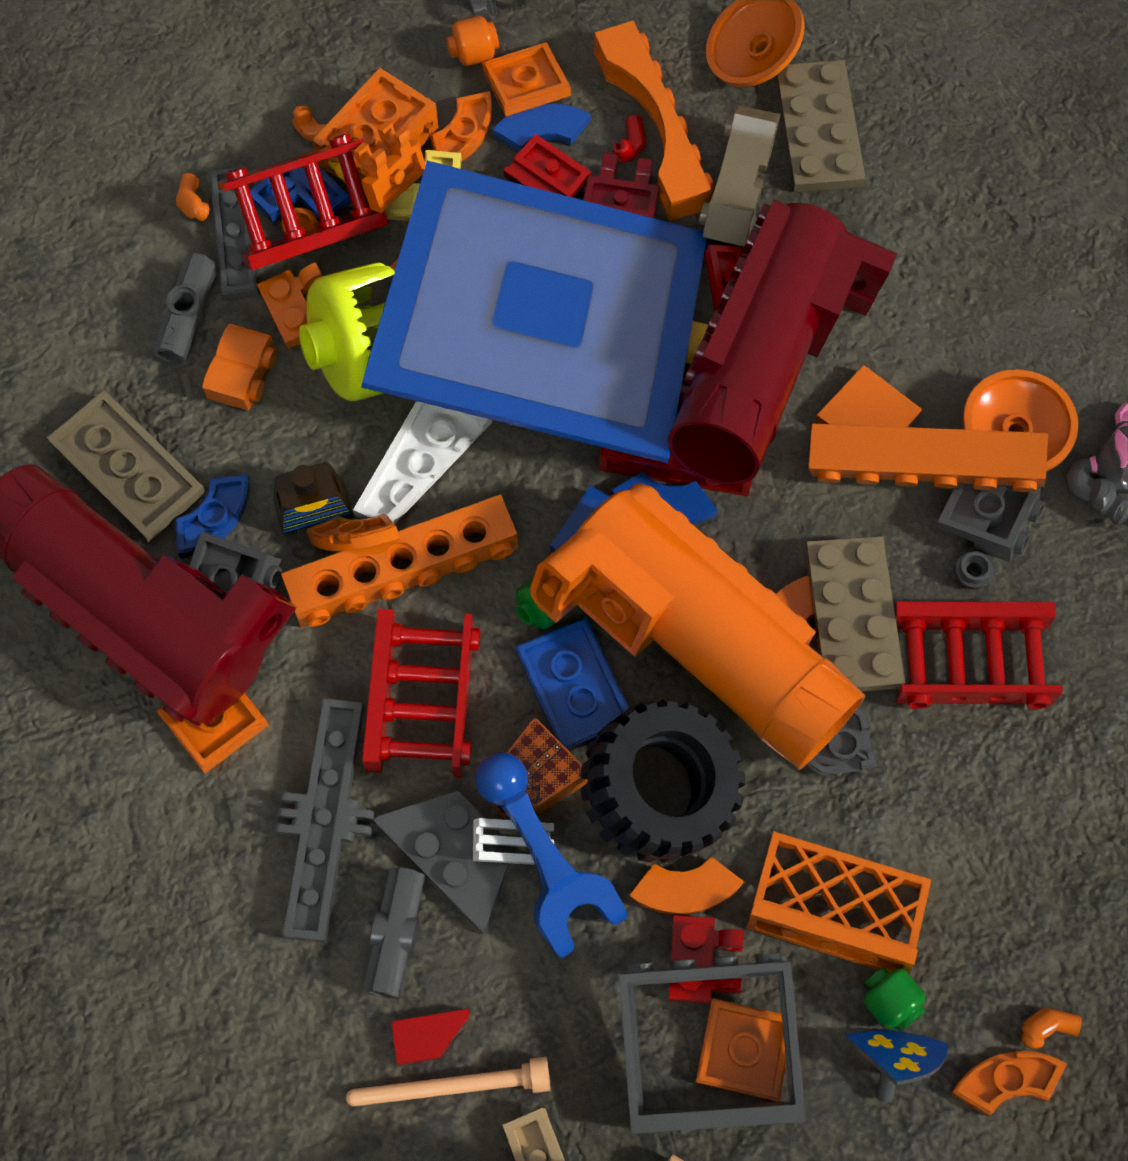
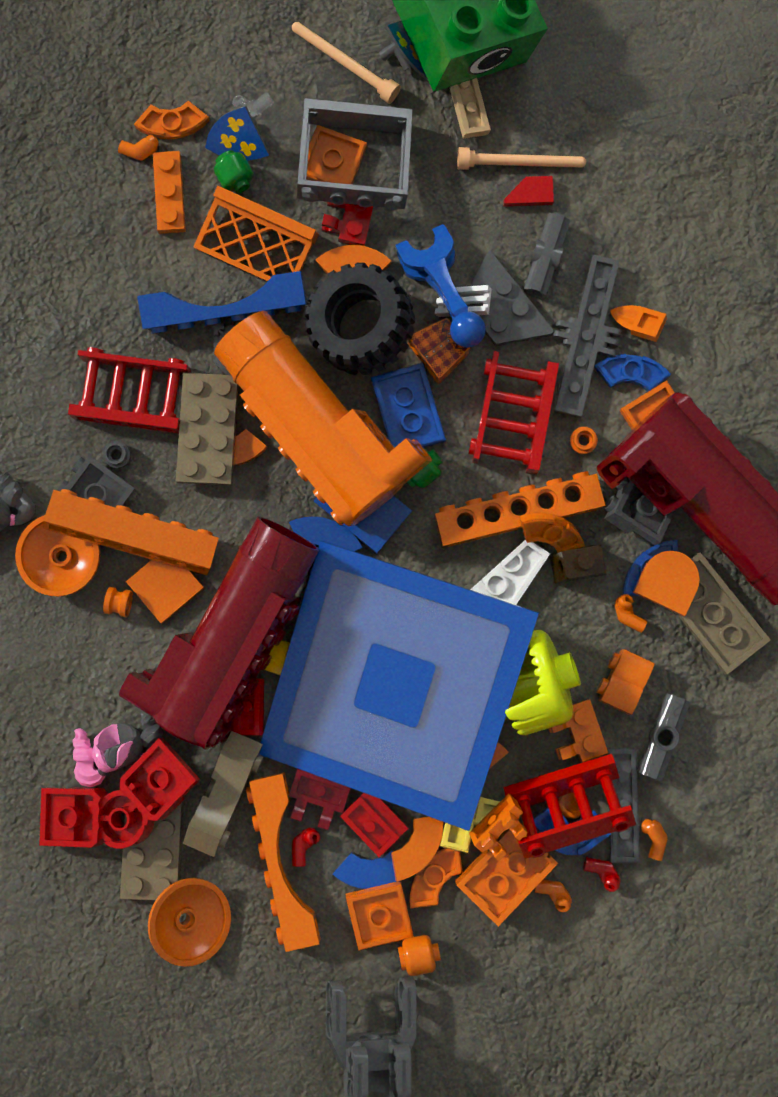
camera: 170 degrees left, 15 degrees up
none -> red plate [39,738,200,849]
none -> hair [73,710,164,787]
none -> orange wheel [103,587,133,618]
none -> blue arch [137,271,307,334]
none -> orange plate [153,151,186,234]
none -> clear arm [232,92,274,117]
none -> orange tile [391,817,443,881]
none -> orange plate [570,427,598,454]
none -> red arm [583,857,621,892]
none -> blue tile [594,354,671,392]
none -> orange plate [610,305,667,342]
none -> orange arm [615,594,647,633]
none -> orange tile [633,551,700,617]

